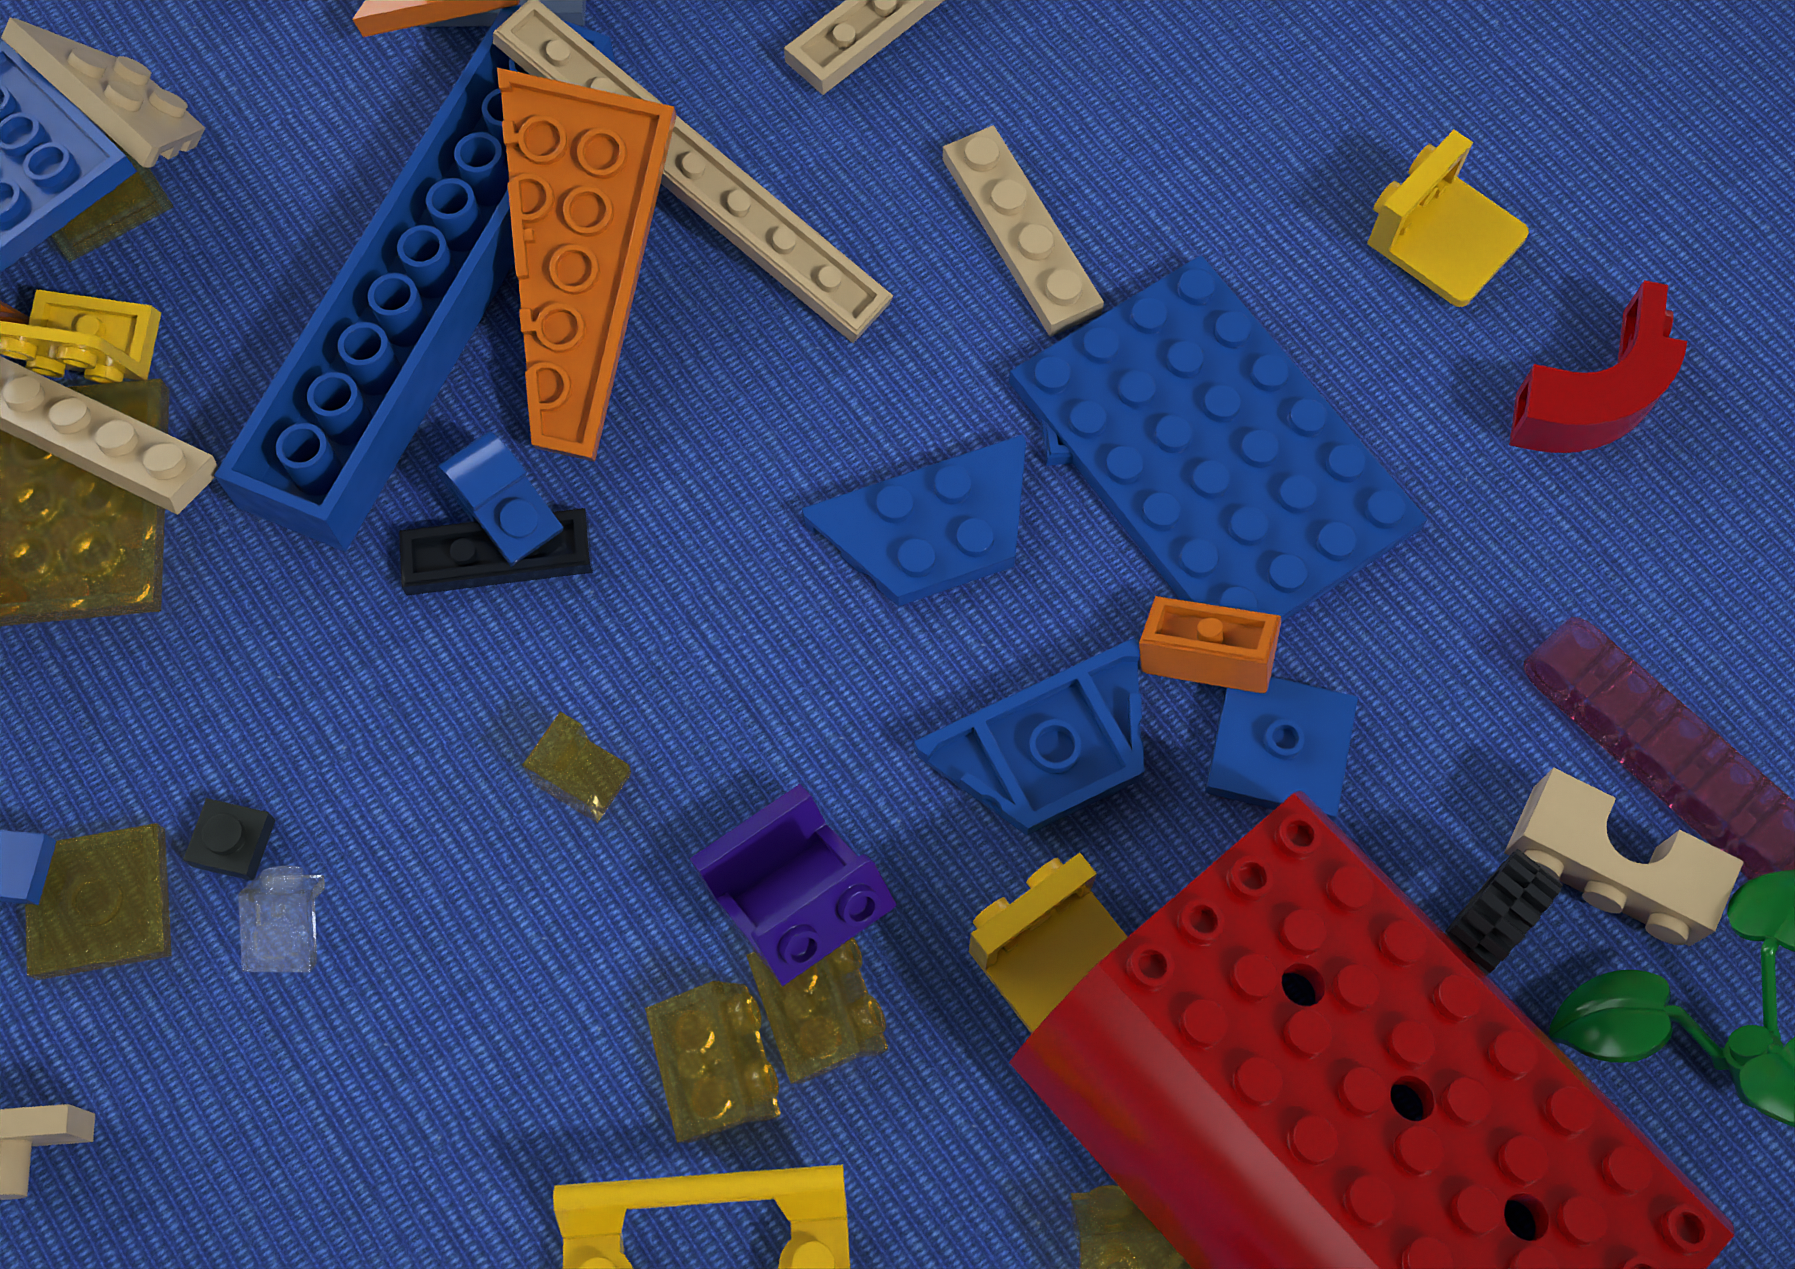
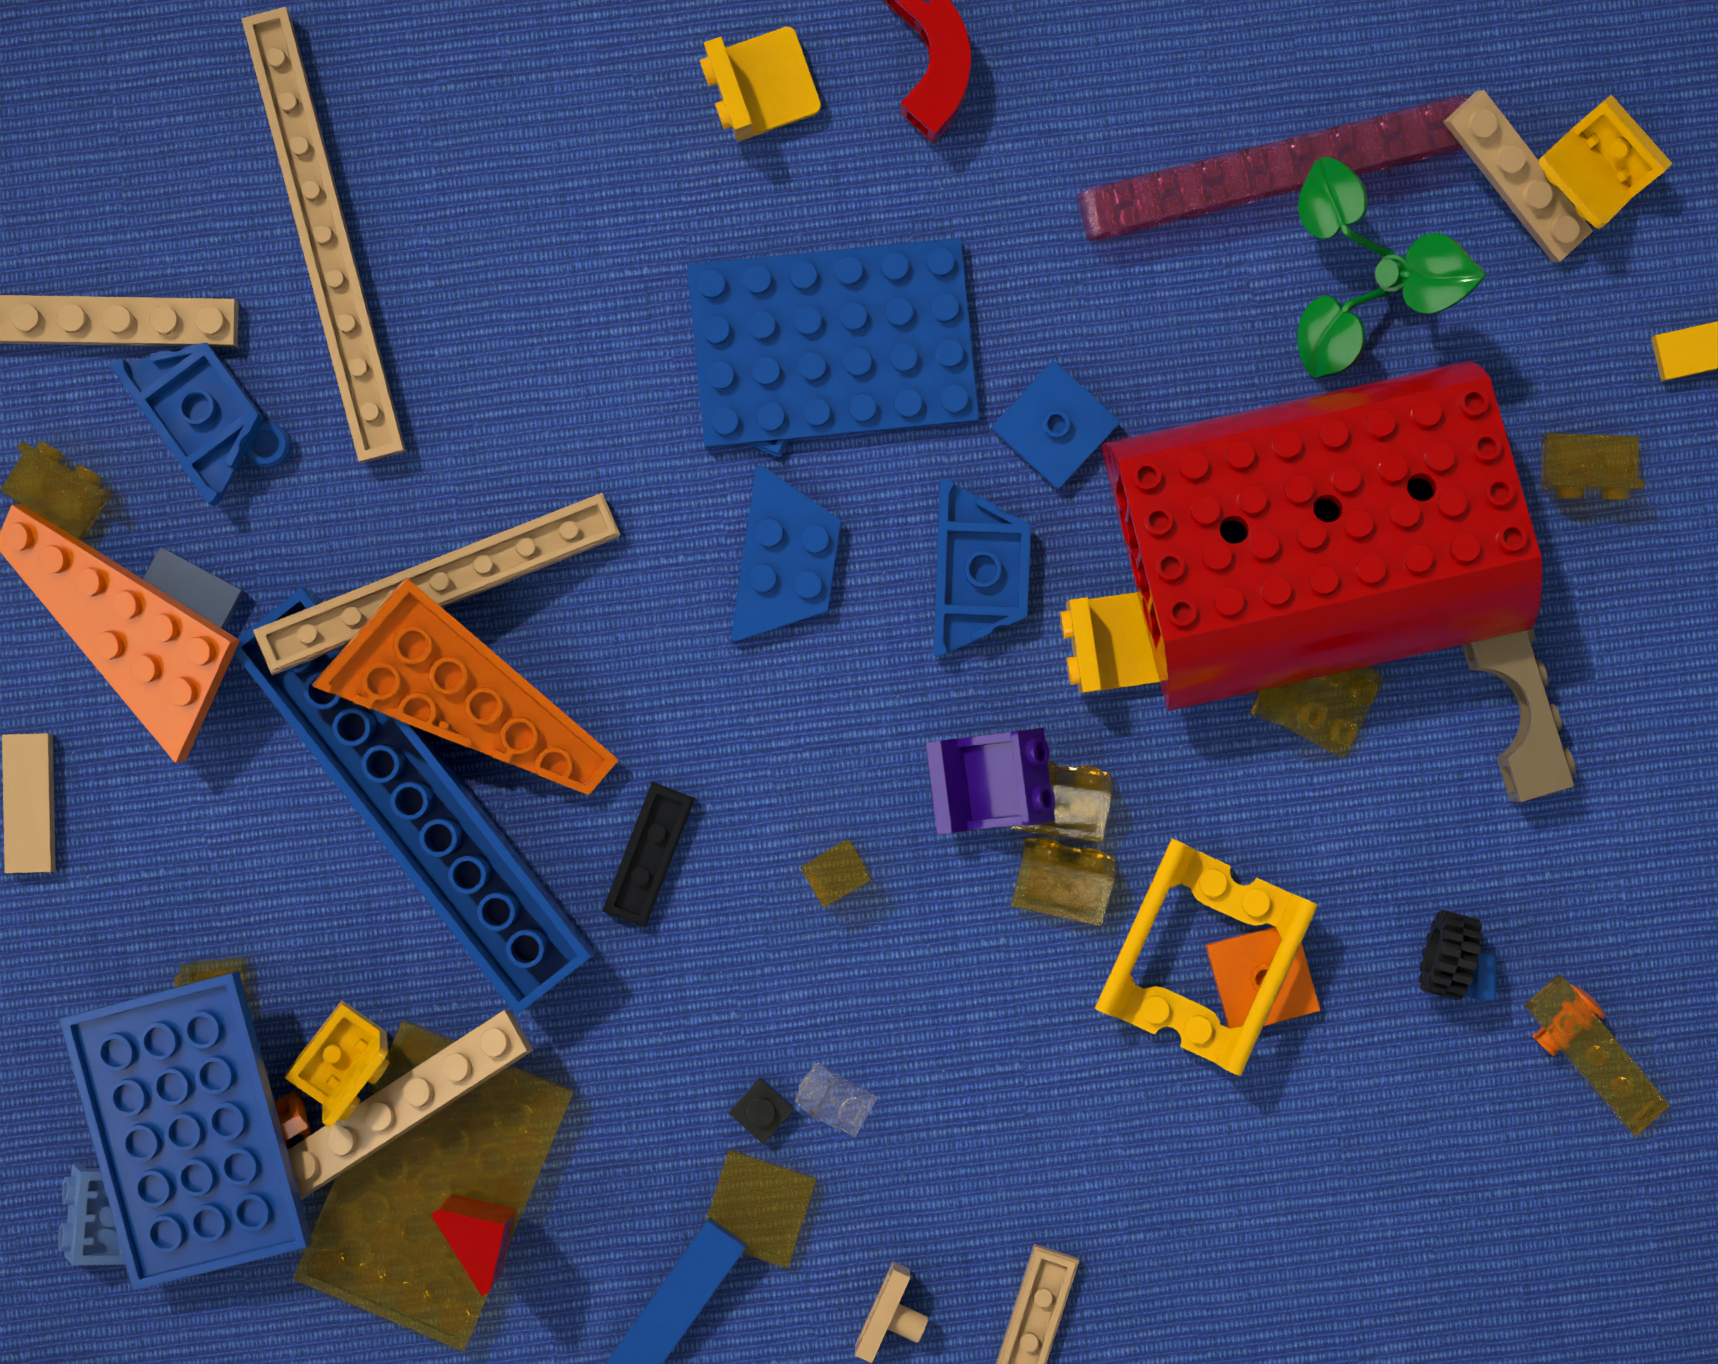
camera: 65 degrees left, 20 degrees up
tan wing [1,18,205,168] -> none
blue brick [436,431,564,567] -> none
tan plate [943,125,1104,337] -> none
orange slope [1139,596,1281,693] -> none
black tyre [1445,849,1563,975] -> none
tan arch [1504,768,1744,946] -> none

